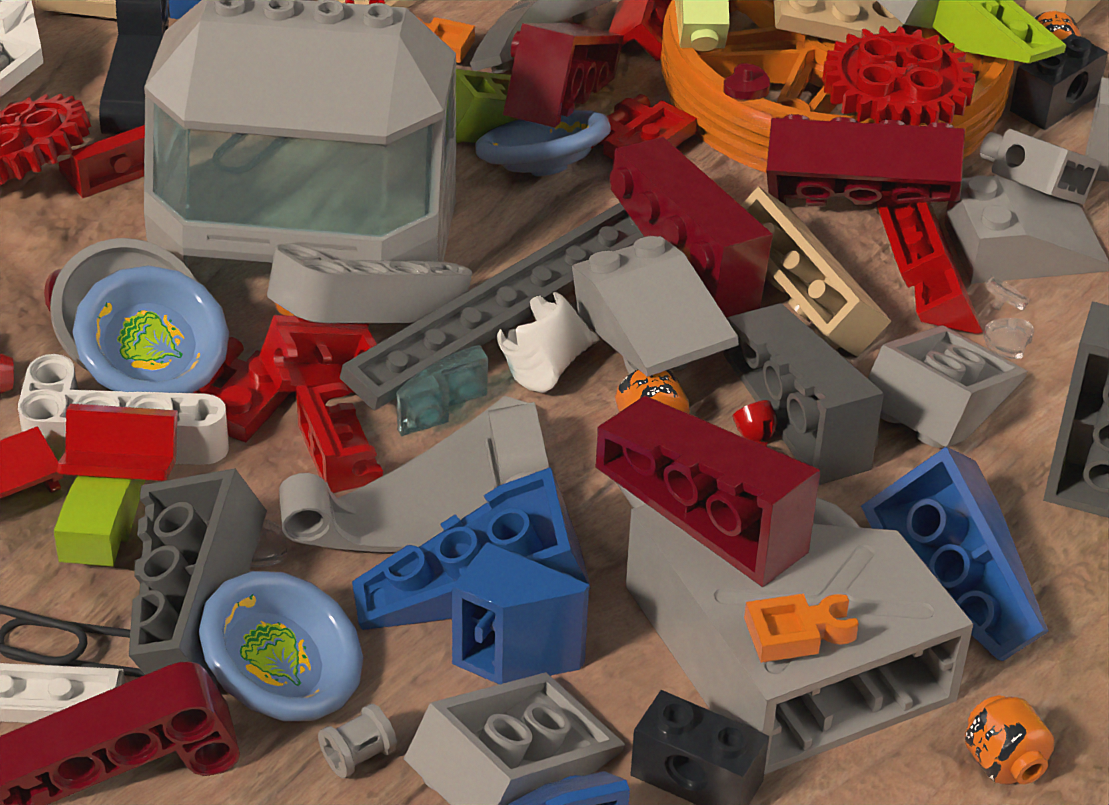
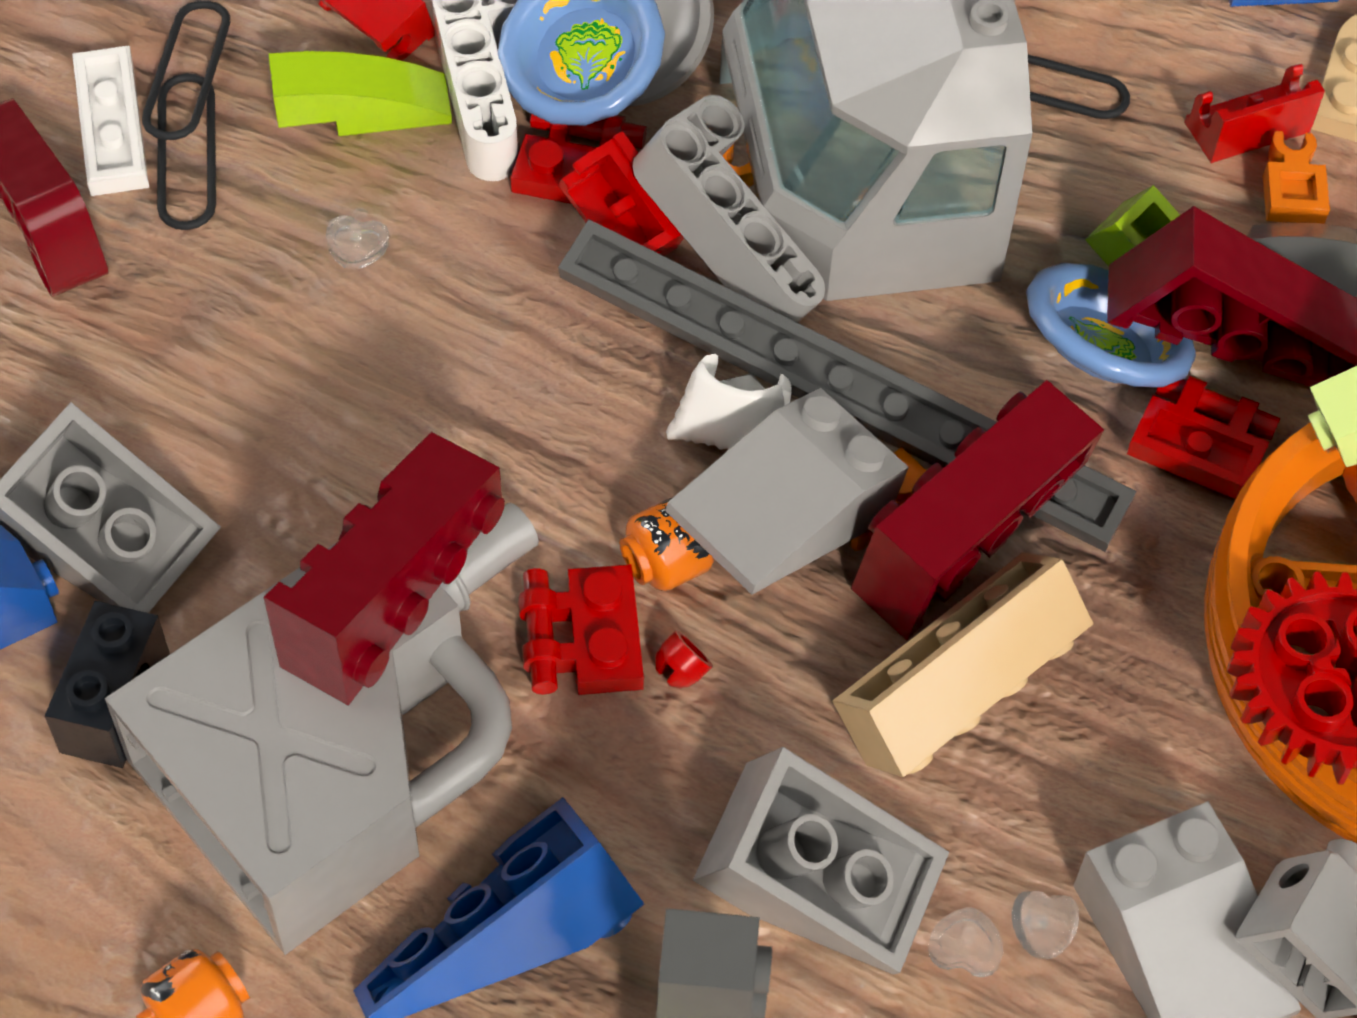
camera: 75 degrees right, 15 degrees up
red panel [58,403,178,481] -> none
dark grey wedge [129,468,267,683] -> none
medium blue piece [199,571,364,721] -> none
light grey panel [278,396,549,552] -> none
red hinge [296,382,383,493] -> none
light grey bush [318,704,397,778] -> none
blue wedge [352,467,591,630] -> none
clear light blue slope [396,345,488,436] -> none
blue slope [452,542,589,684] -> none
dark red piece [723,63,770,100] -> none
dark grey wedge [723,303,884,485] -> none
orange plate [744,593,859,663] -> none
dark red wedge [766,114,965,206] -> none
red wedge [876,195,983,334] -> none

